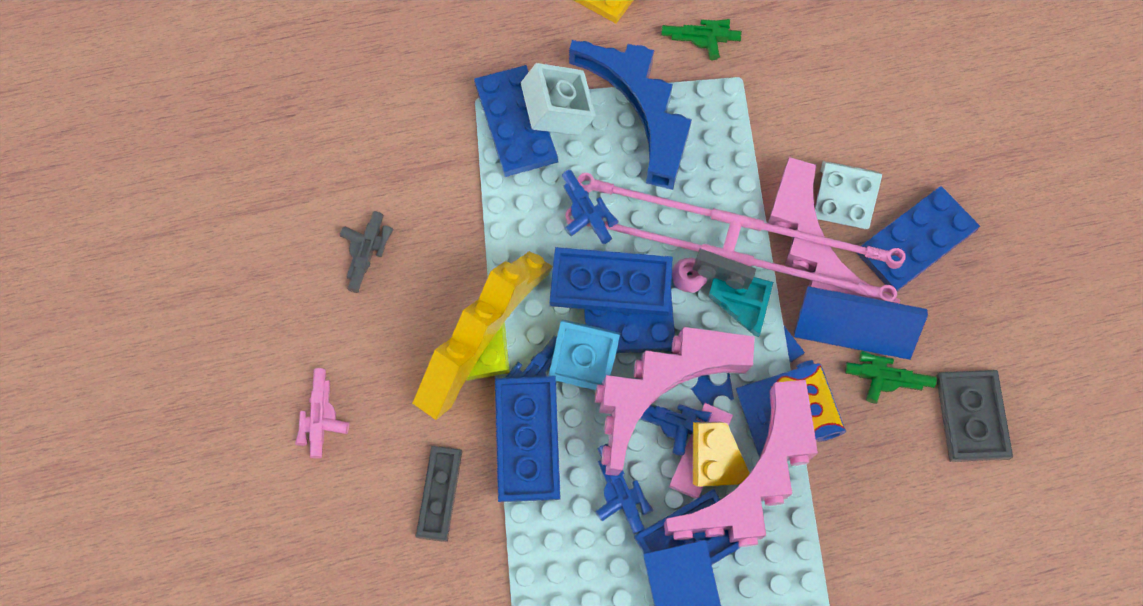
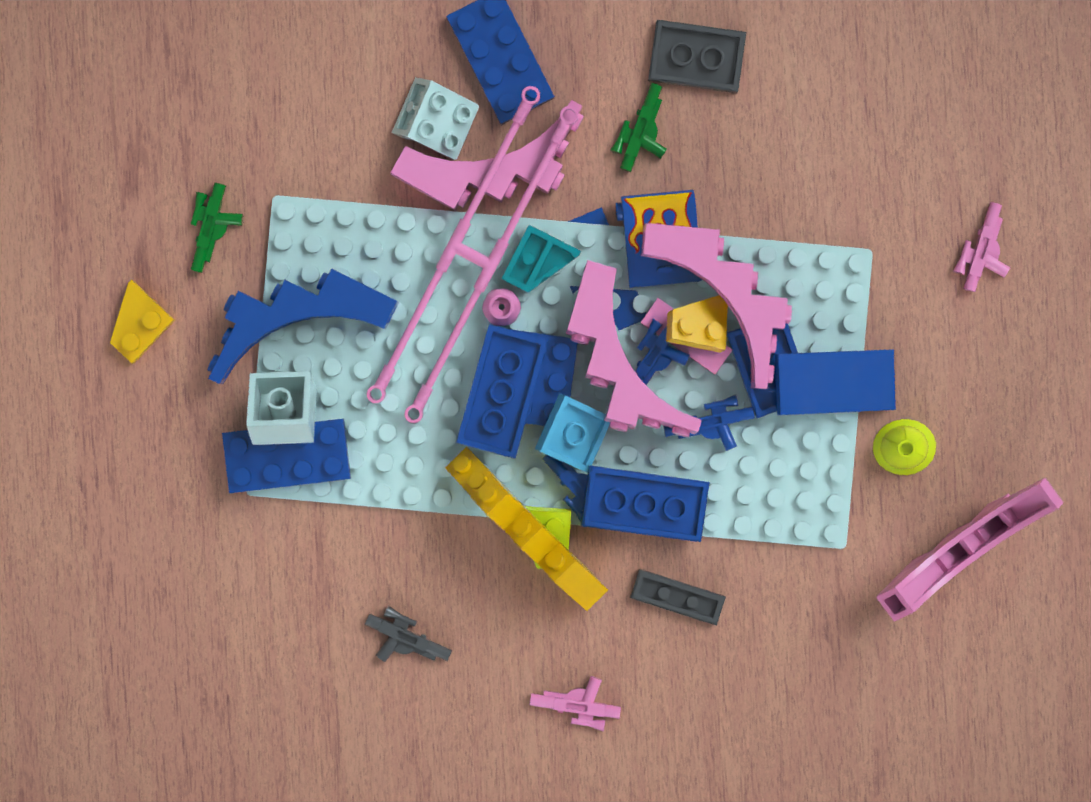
camera: 80 degrees left, 20 degrees up
blue piece [562,170,619,244] -> none
dark grey plate [692,248,756,290] -> none
blue tile [794,286,928,360] -> none

